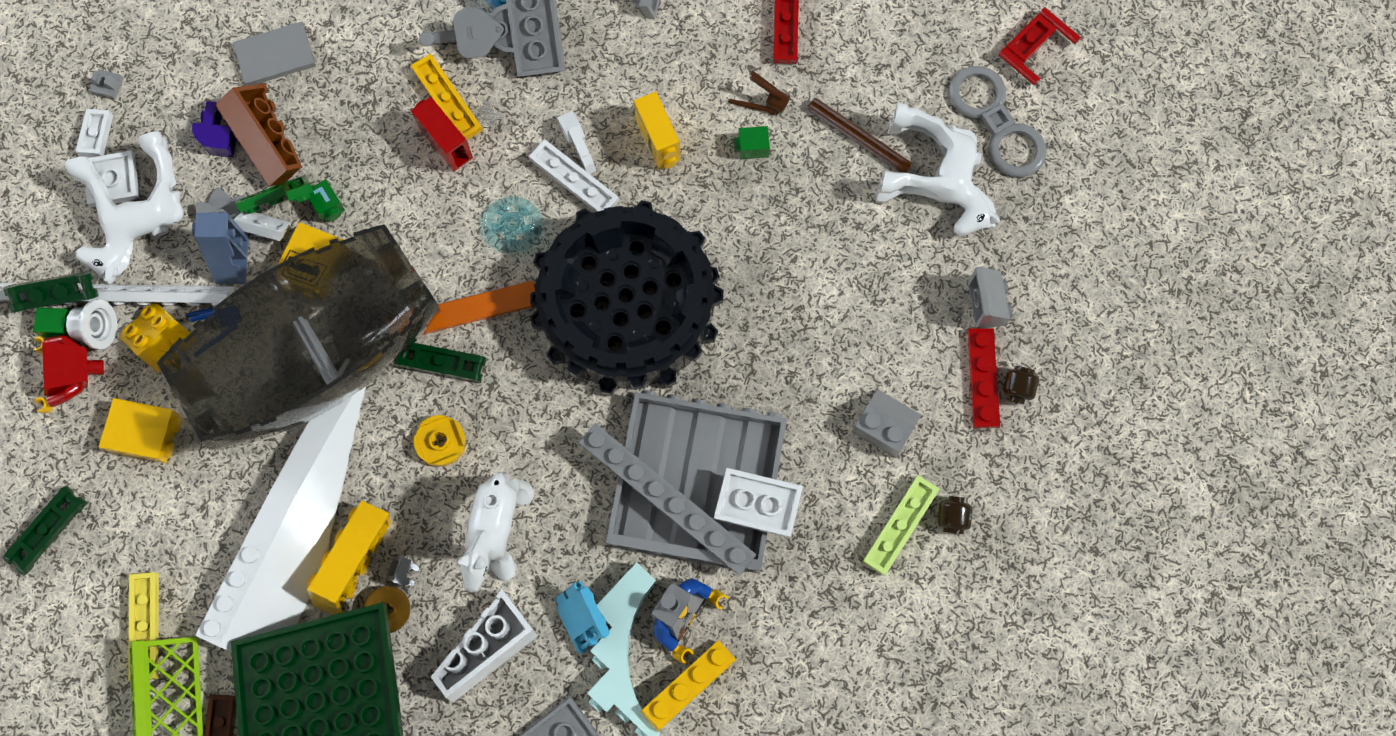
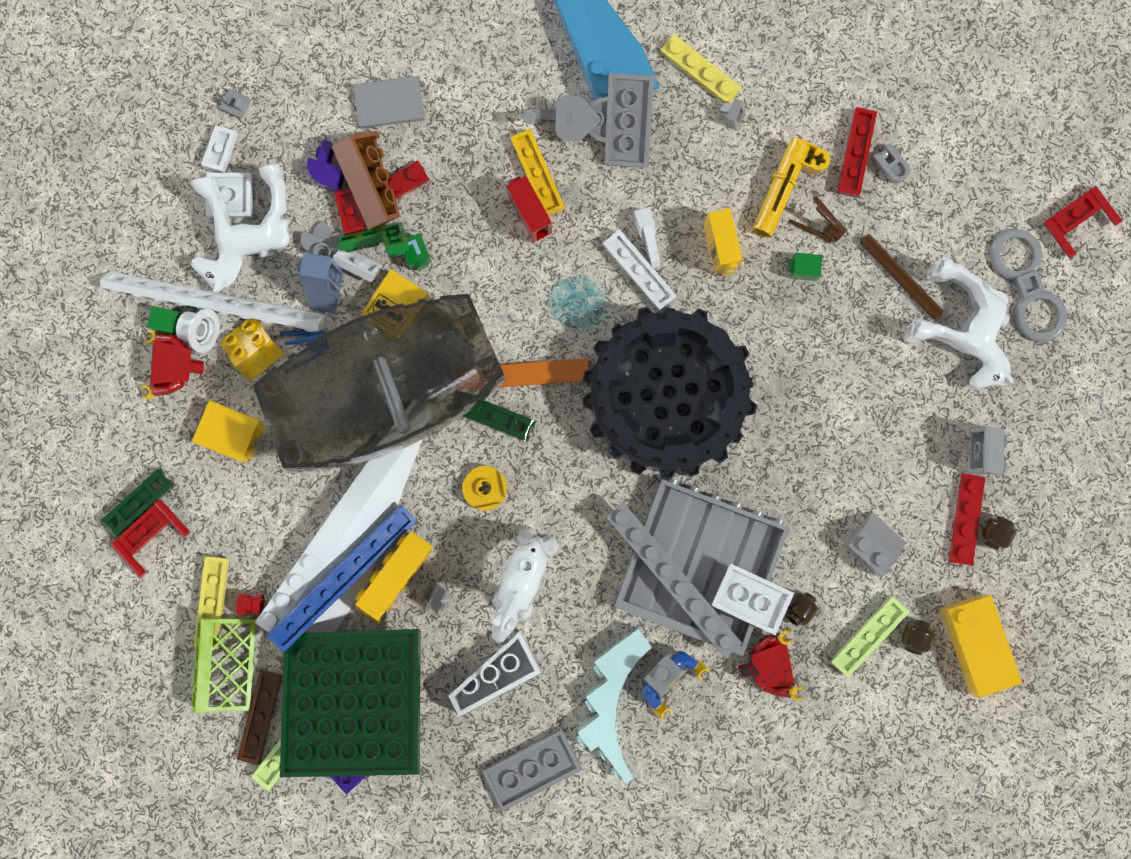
camera: 10 degrees right, 10 degrees up
dark green plate [3,271,99,313] -> none
pearl gold piece [363,586,410,633] -> none
medium azure plate [556,581,609,654] -> none
yellow plate [640,640,736,732] -> none
none -> red plate [110,499,191,578]
none -> red wheel [236,593,265,616]
none -> blue plate [266,504,417,653]
none -> red plate [334,188,367,235]
none -> red plate [388,160,430,200]
none -> red torso [738,628,806,701]
none -> yellow piece [752,137,830,238]
none -> dark brown head [784,592,818,627]
none -> light grey plate [871,143,910,183]
none -> yellow brick [940,594,1023,698]

